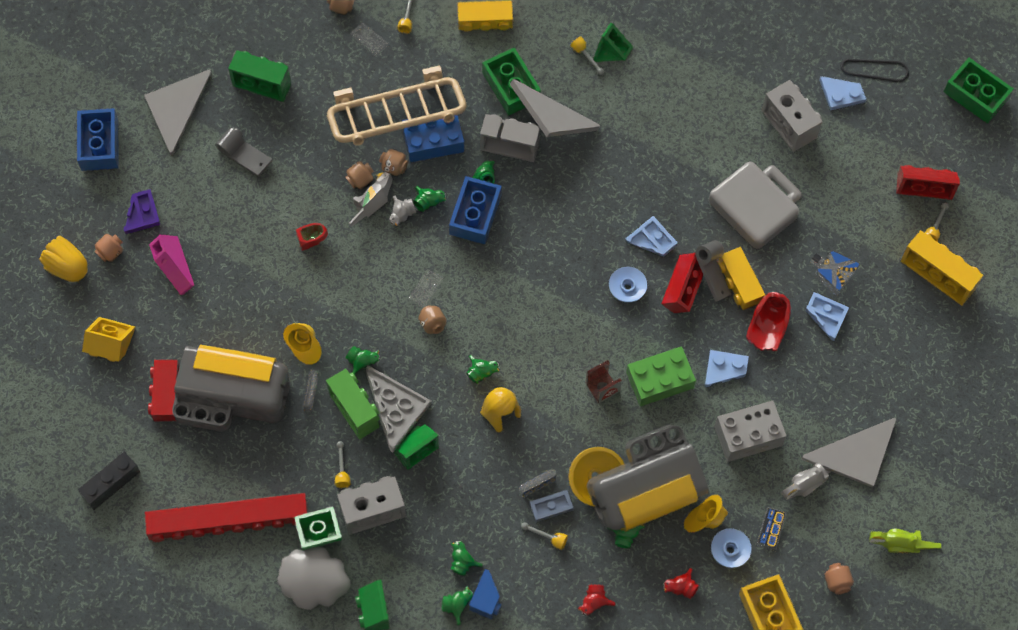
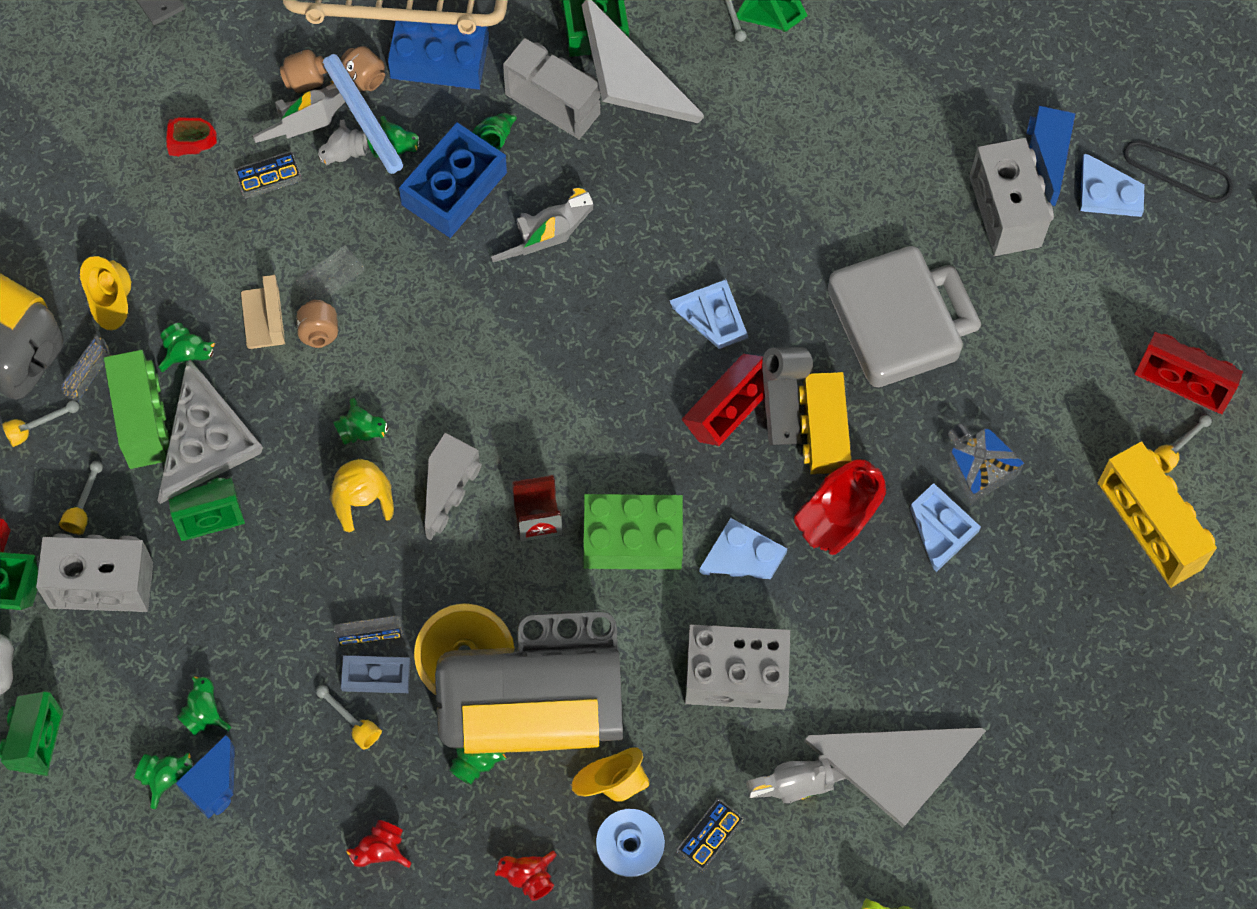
camera: 20 degrees right, 0 degrees up
light blue dish [609,267,647,303] -> none
none -> hinge [2,400,79,447]
none -> tile [234,151,303,200]
none -> tan panel [241,275,285,349]
none -> light blue axle [323,54,403,174]
none -> light grey slope [425,433,482,540]
none -> light grey animal [491,188,593,262]
none -> blue slope [1026,106,1075,206]

